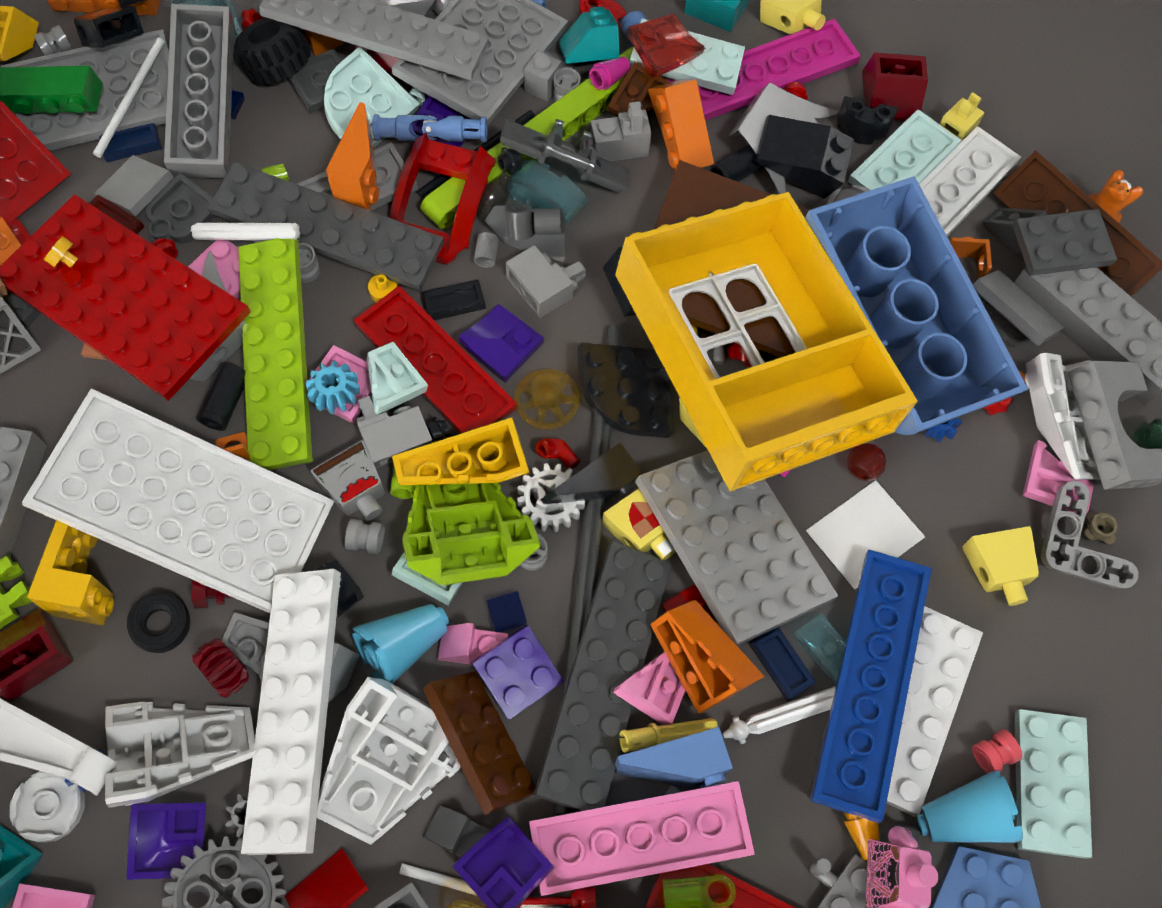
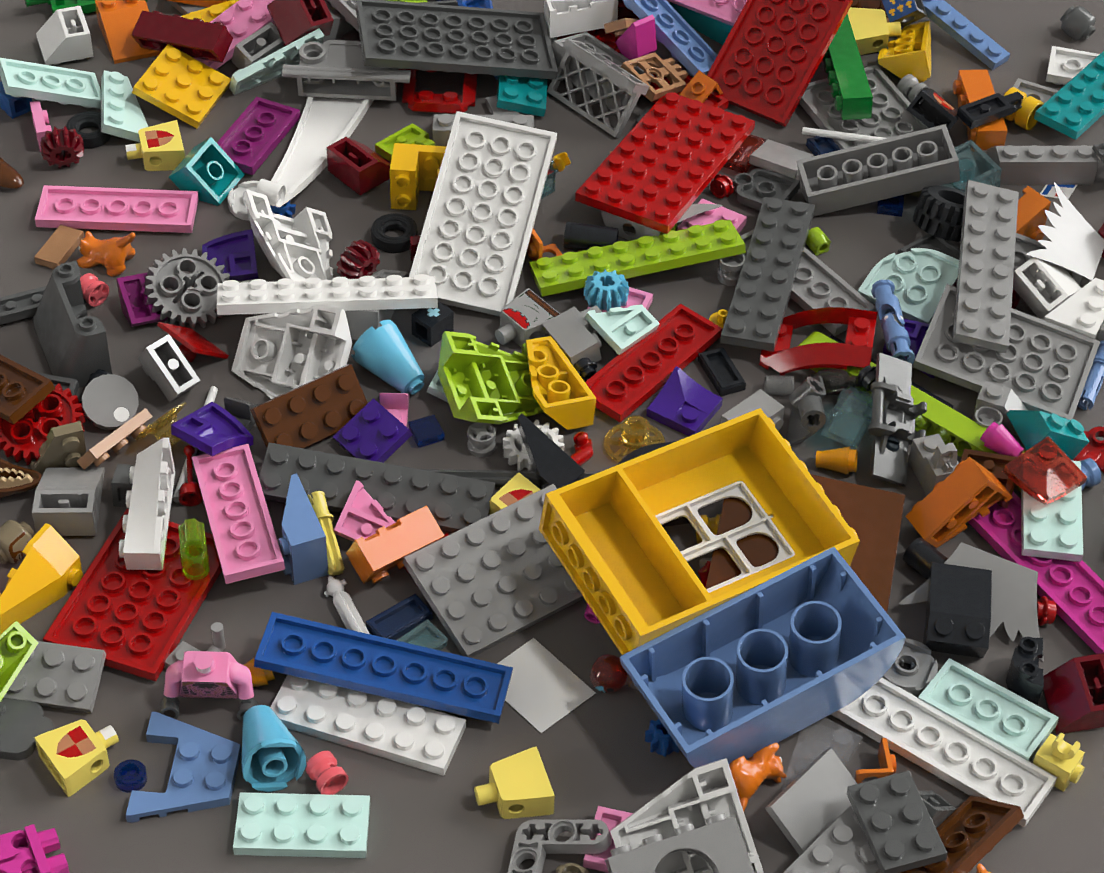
camera: 85 degrees right, 20 degrees down
yellow tile [44,236,79,268] -> none
white axle [191,223,300,241] -> none
orange slope [326,102,380,210] -> none
light grey wheel [345,519,385,555] -> none
none -> light orange cone [816,446,858,475]

